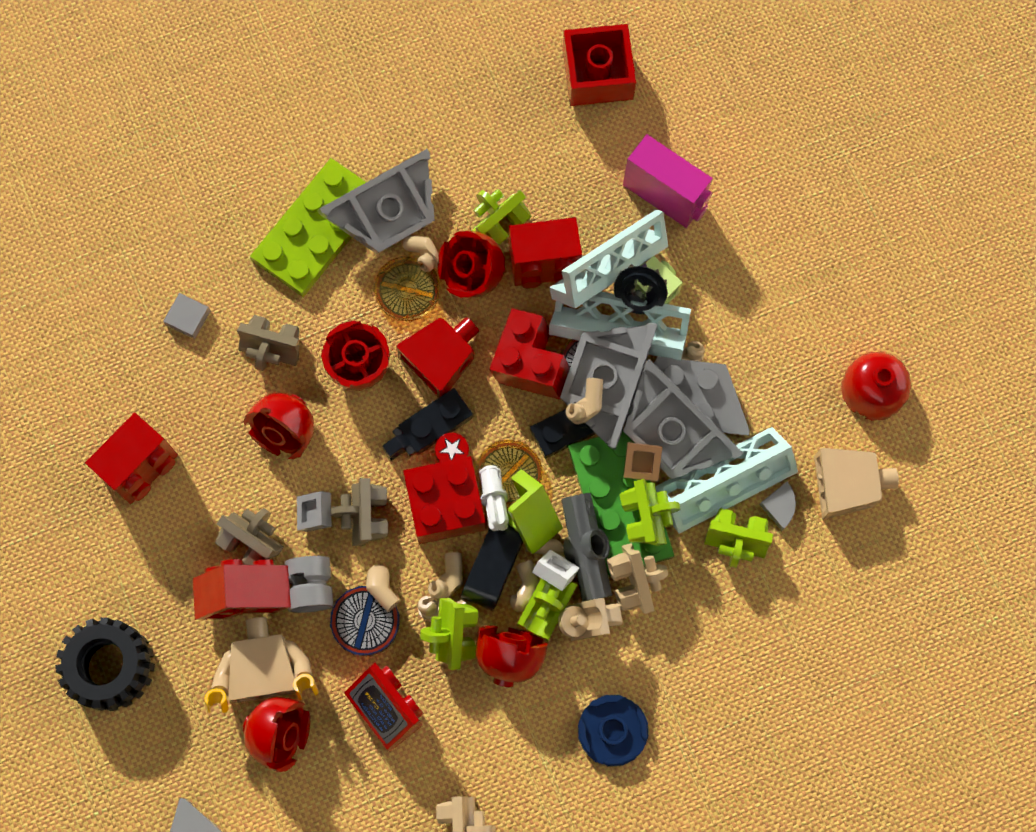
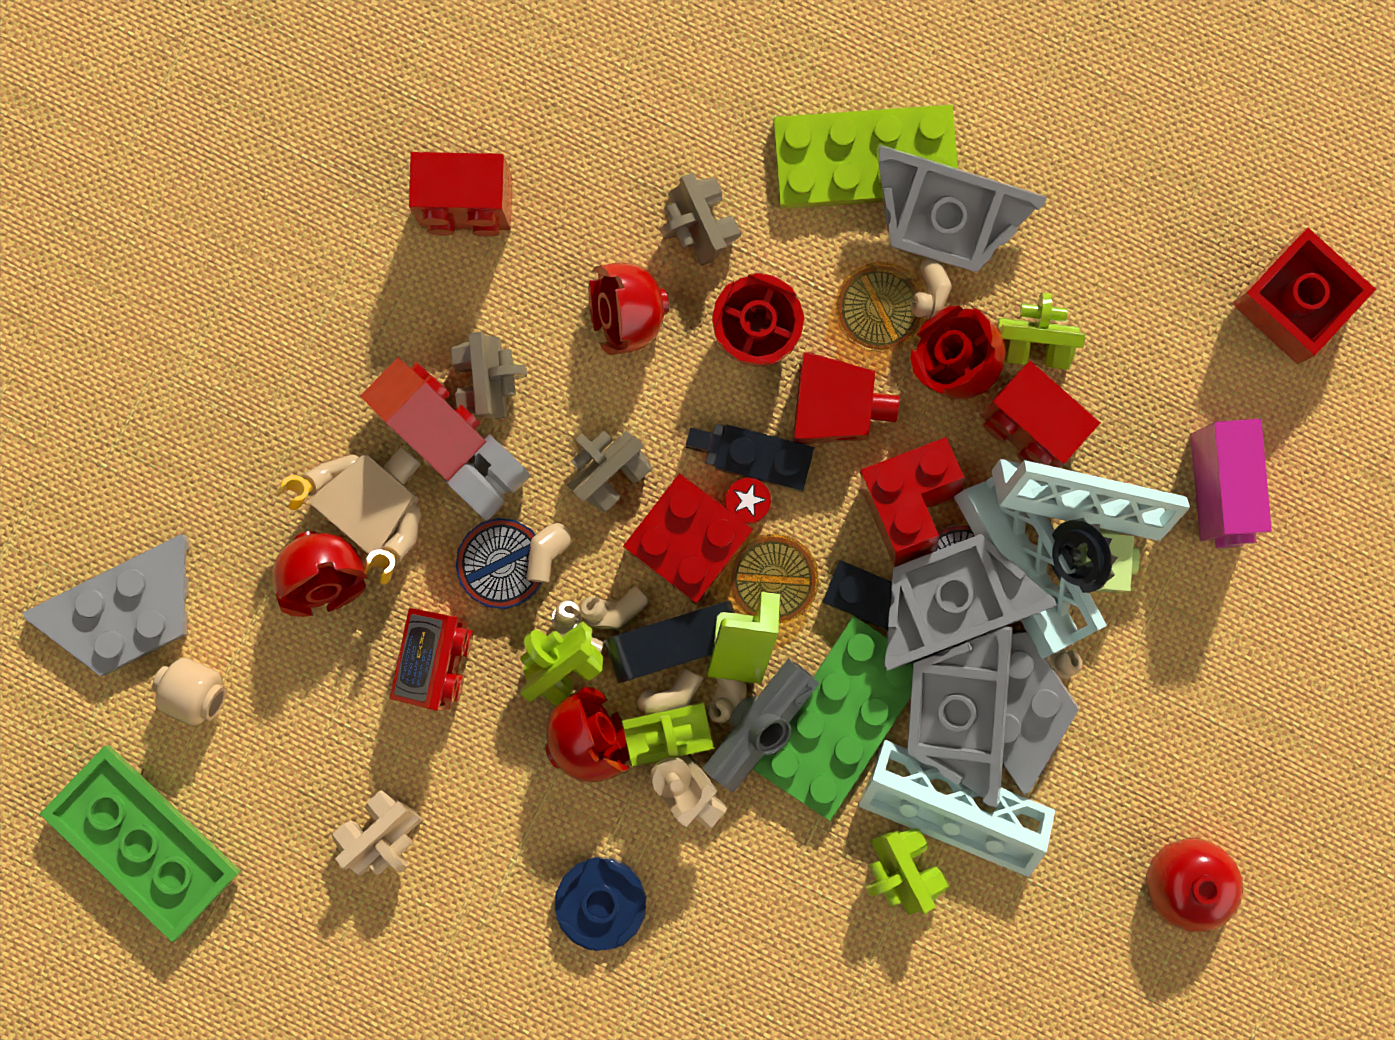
camera: 50 degrees right, 10 degrees up
black tyre [55,617,155,711] -> none
light grey tile [163,293,211,339] -> none
light grey tile [297,491,332,532] -> none
white axle [479,465,509,531] -> none
white tile [532,550,579,591] -> none
tan arm [566,378,603,424] -> none
tan hips [607,543,668,614] -> none
lime hips [620,479,681,546] -> none
medium nougat tile [623,442,662,481] -> none
light grey tile [760,482,796,531] -> none
tan torso [814,448,899,519] -> none

